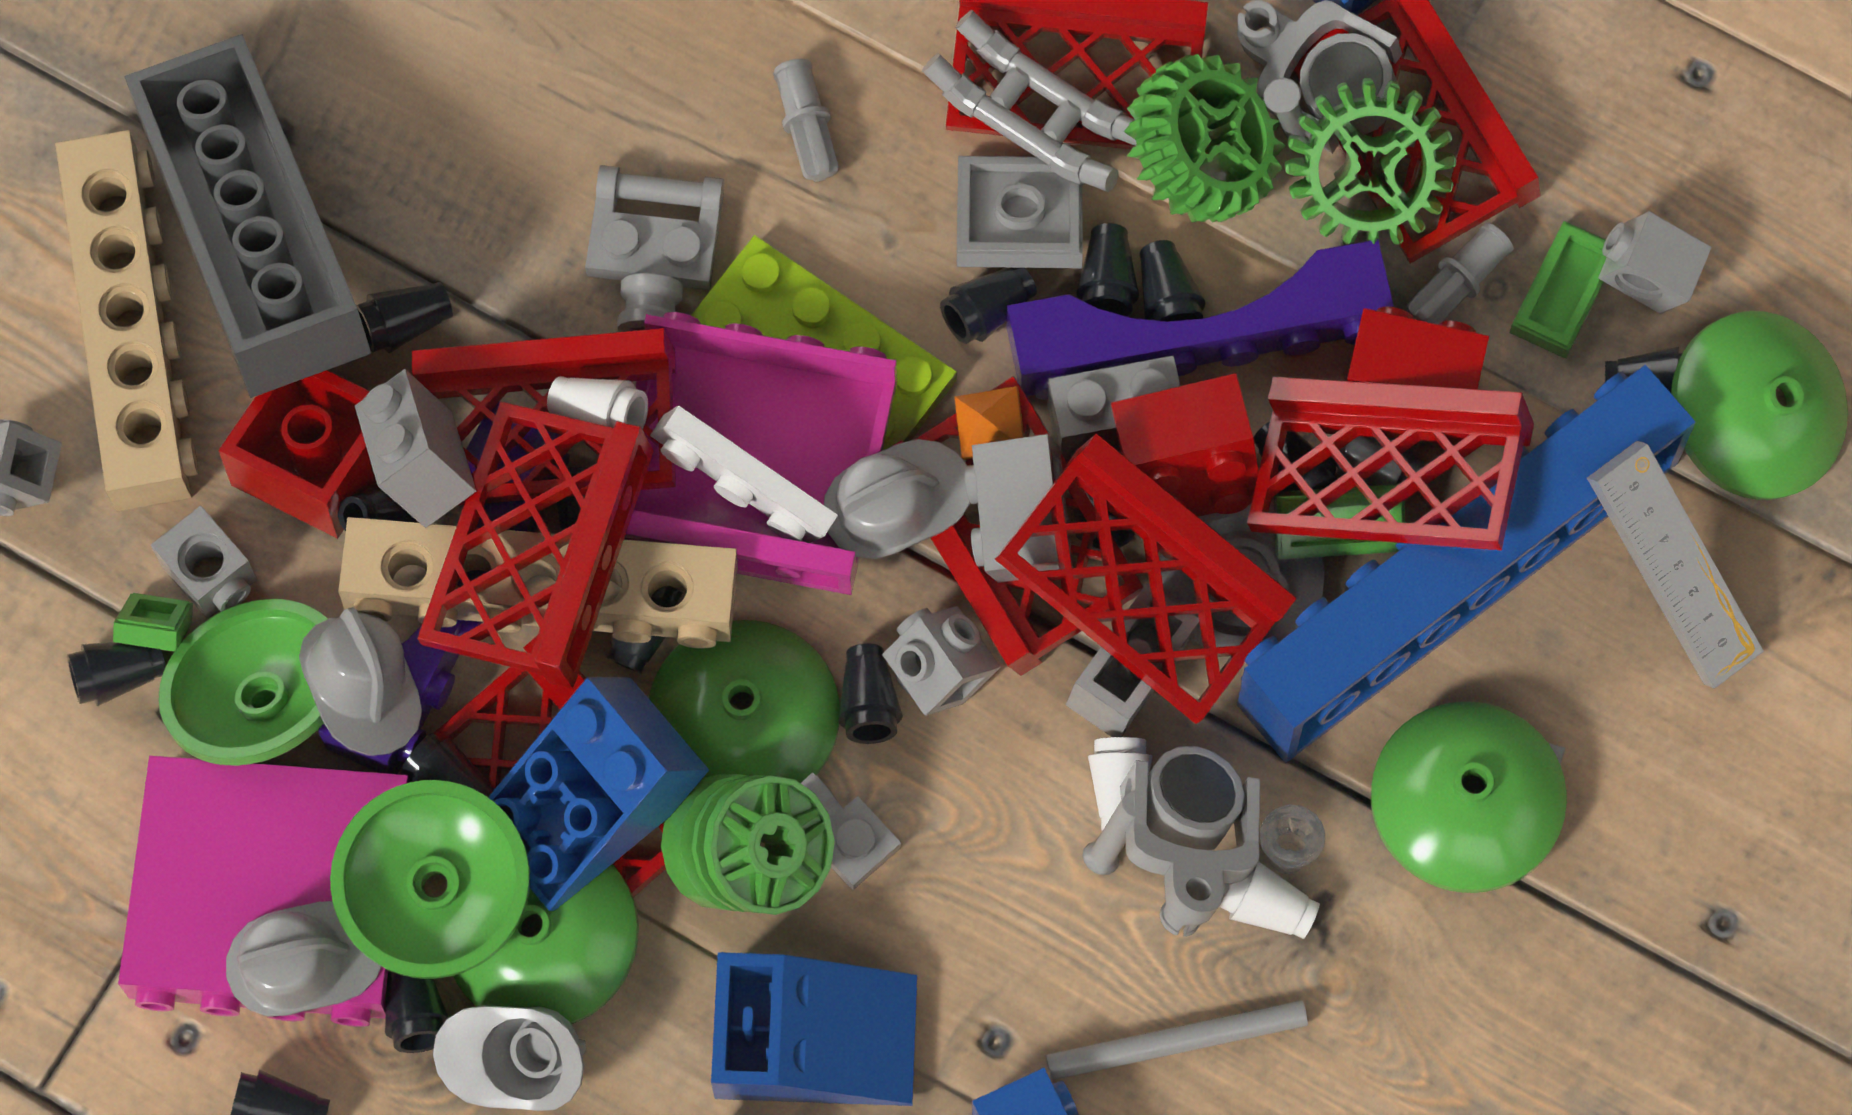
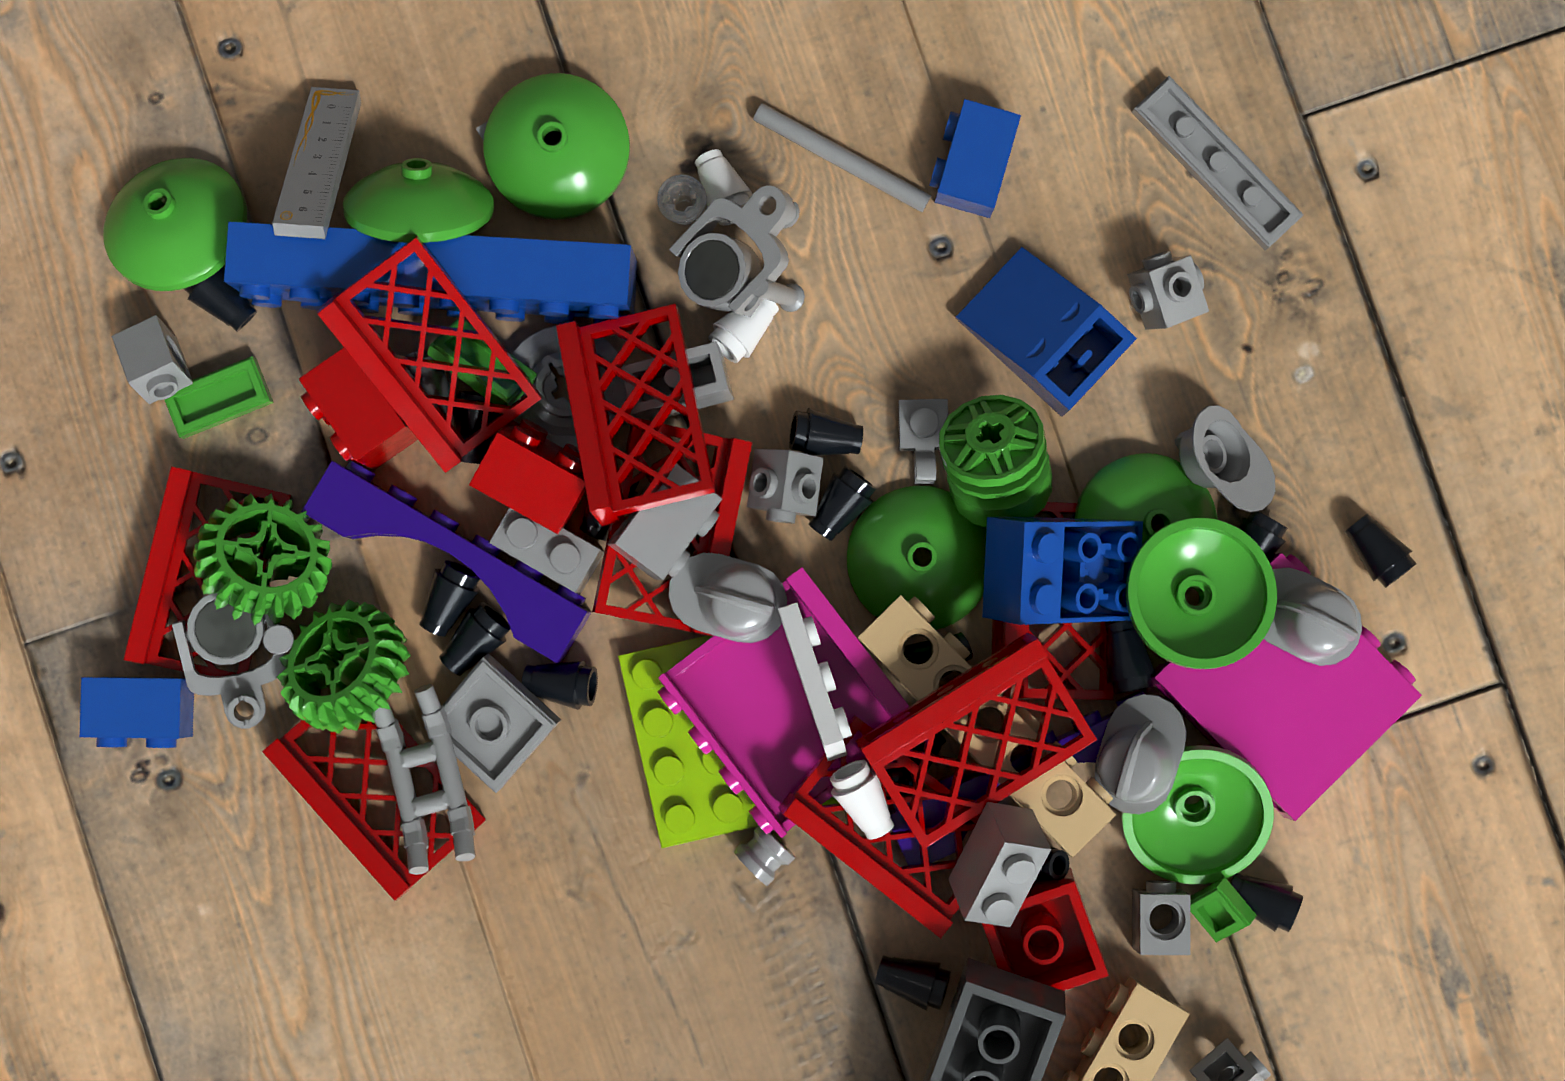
camera: 140 degrees left, 15 degrees up
light grey plate [585,165,725,290] -> none
light grey axle [773,59,839,182] -> none
orange slope [954,386,1024,460] -> none
light grey axle [1406,222,1514,325] -> none
none -> bright green dish [343,158,494,243]
none -> black cone [789,408,863,456]

